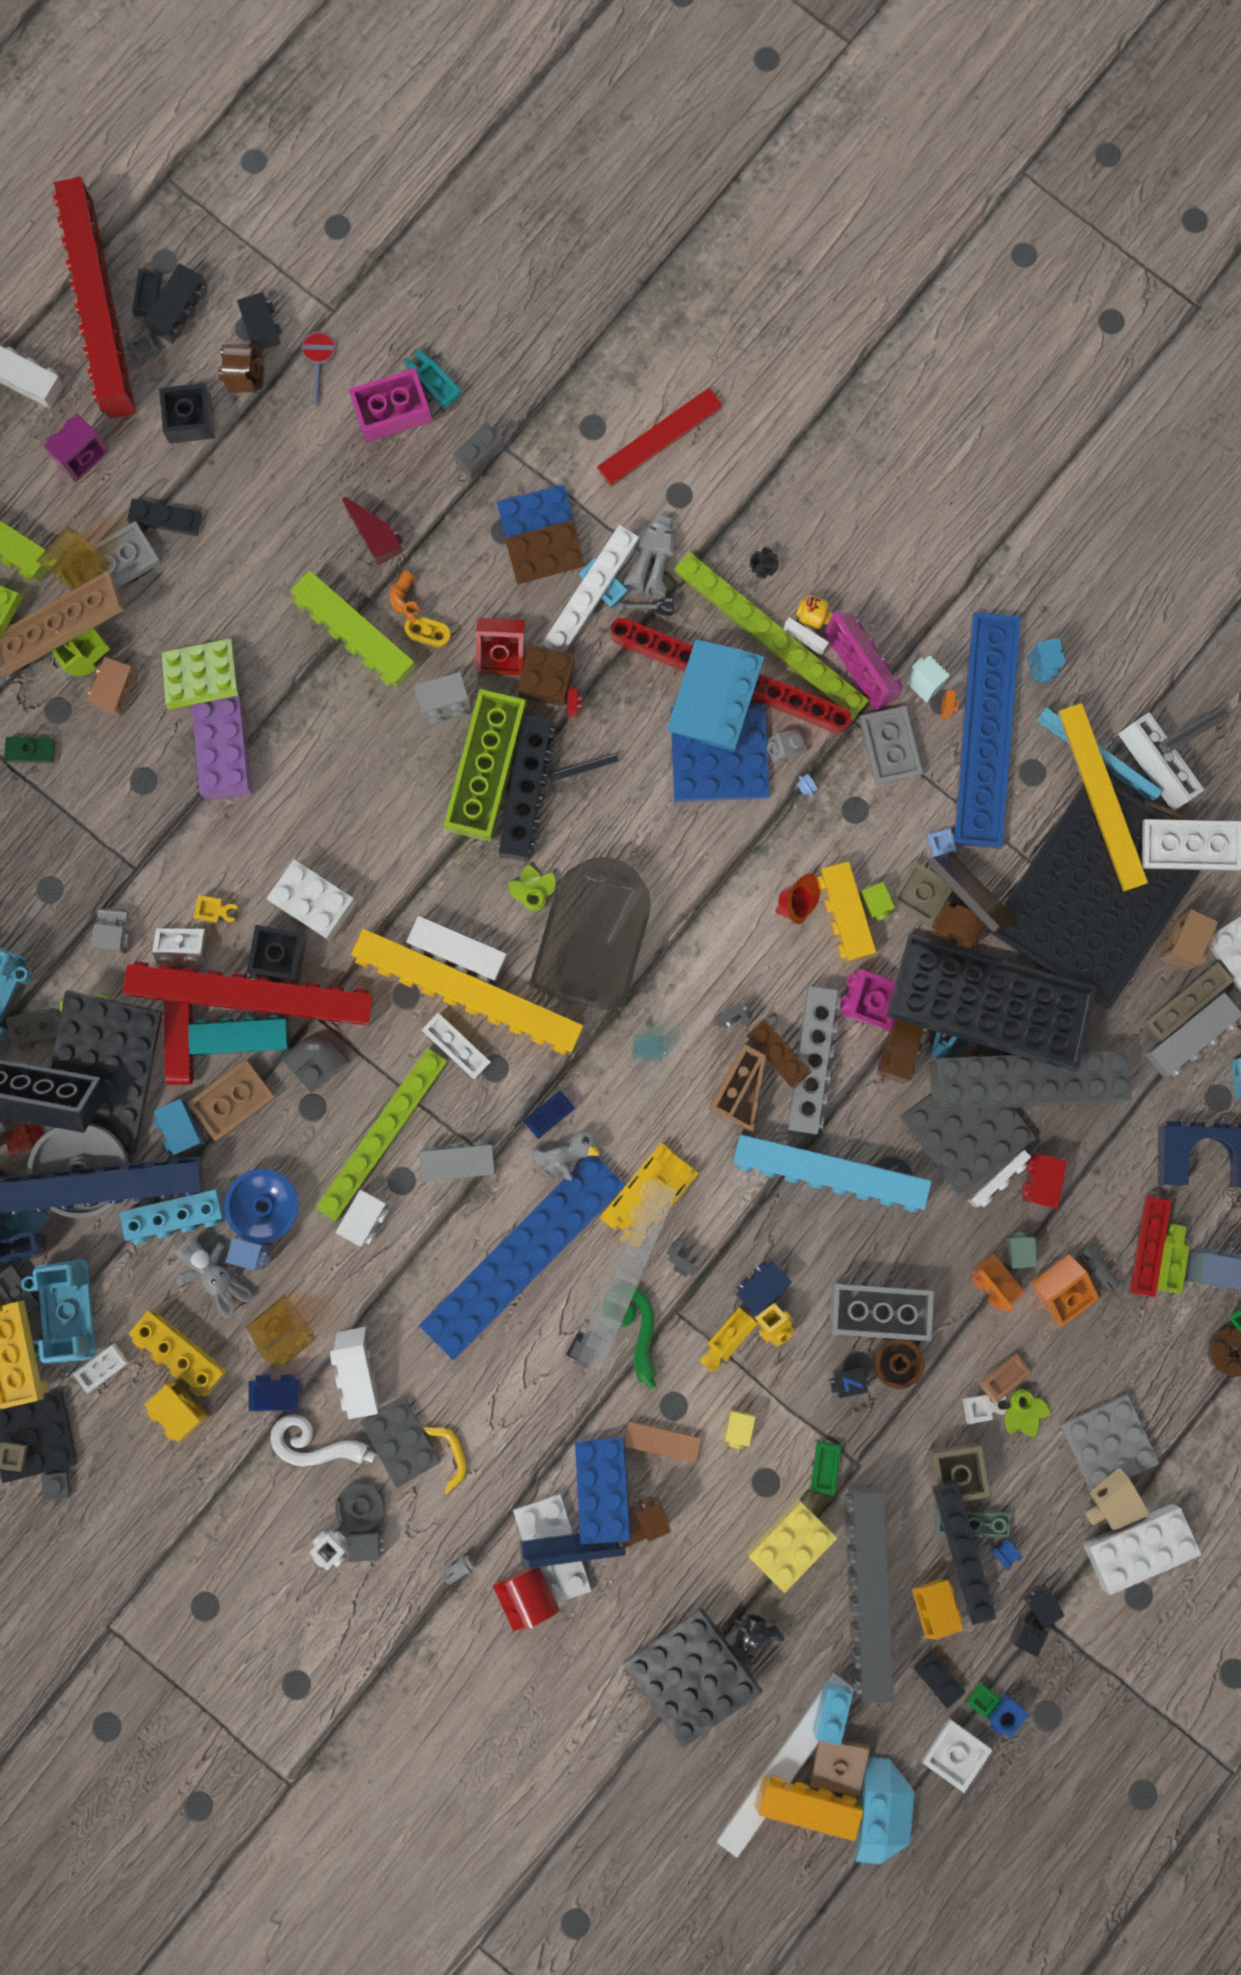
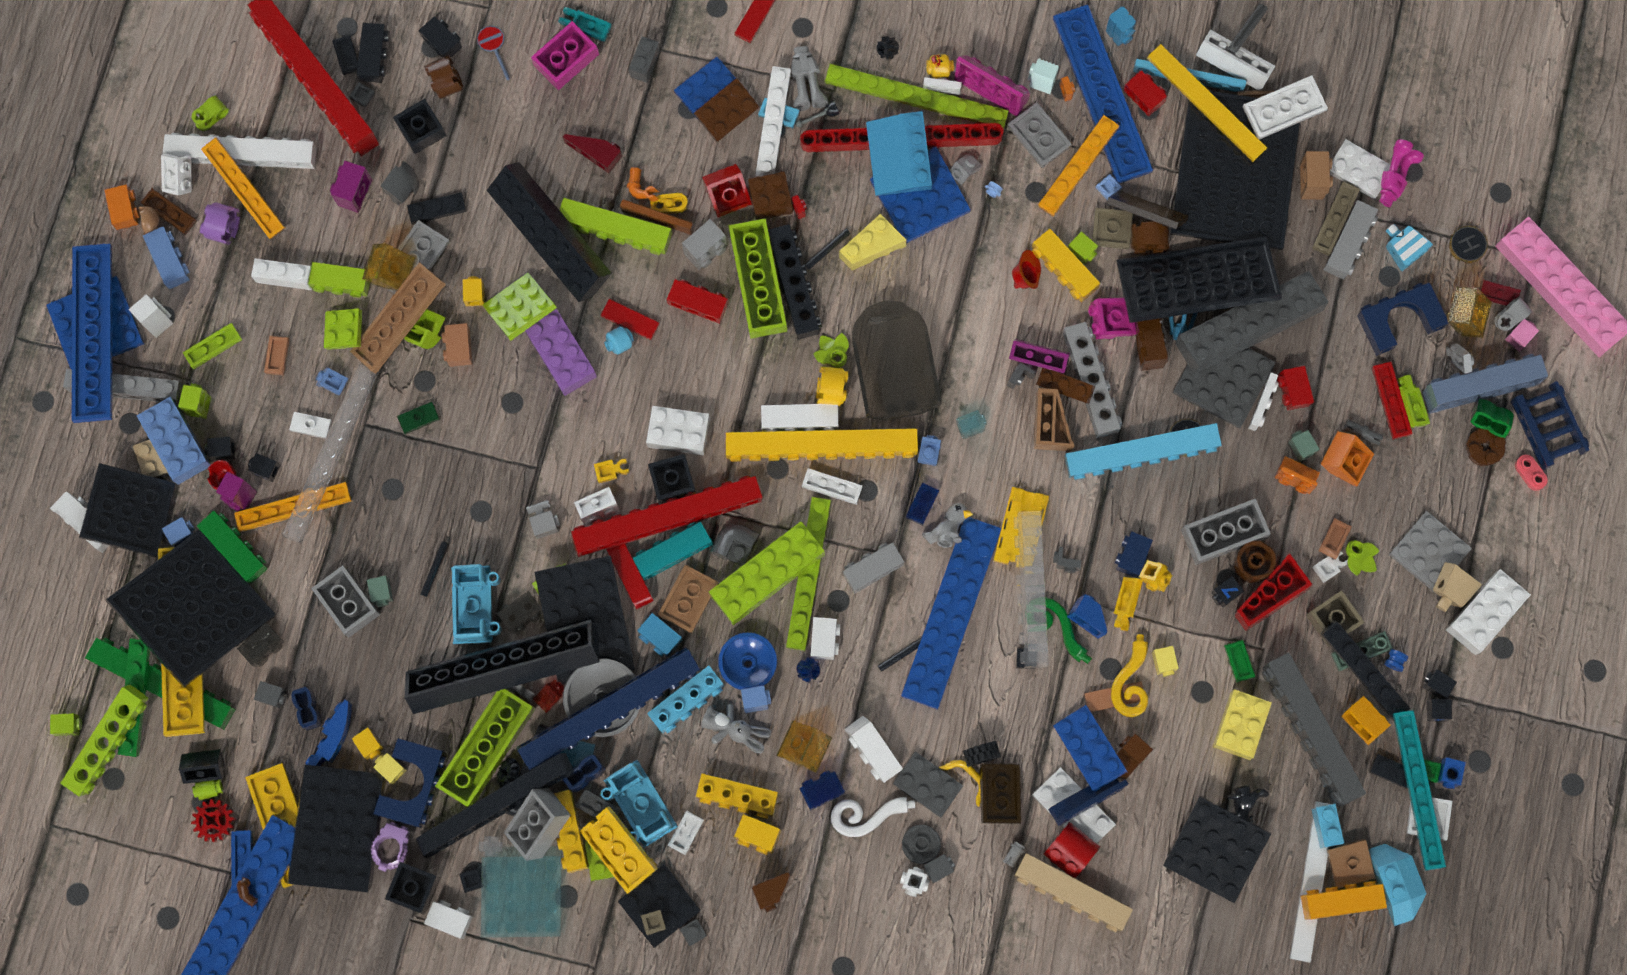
camera: 20 degrees left, 5 degrees down
none -> dark grey brick [381,161,419,205]
none -> yellow brick [463,276,485,306]
none -> black brick [486,162,612,302]
none -> red tile [600,299,660,340]
none -> medium azure head [604,327,634,355]
none -> dark orange tile [620,199,694,235]
none -> red brick [667,279,728,324]
none -> lime brick [709,521,825,626]
none -> reddish brown slope [752,872,791,913]
none -> clear blue gear [796,657,820,683]
none -> yellow brick [816,366,848,407]
none -> light yellow wedge [839,214,906,271]
none -> black bar [877,637,922,672]
none -> medium blue bracket [918,435,941,466]
none -> black tyre [963,741,1001,767]
none -> dark brown plate [980,764,1021,824]
none -> magenta brick [1009,339,1070,373]
none -> tan brick [1014,853,1133,933]
none -> light orange plate [1038,115,1119,217]
none -> blue slope [1067,594,1108,639]
none -> yellow plant [1111,634,1148,717]
none -> red brick [1123,70,1167,117]
none -> red wedge [1234,553,1313,631]
none -> teal plate [1393,710,1446,871]

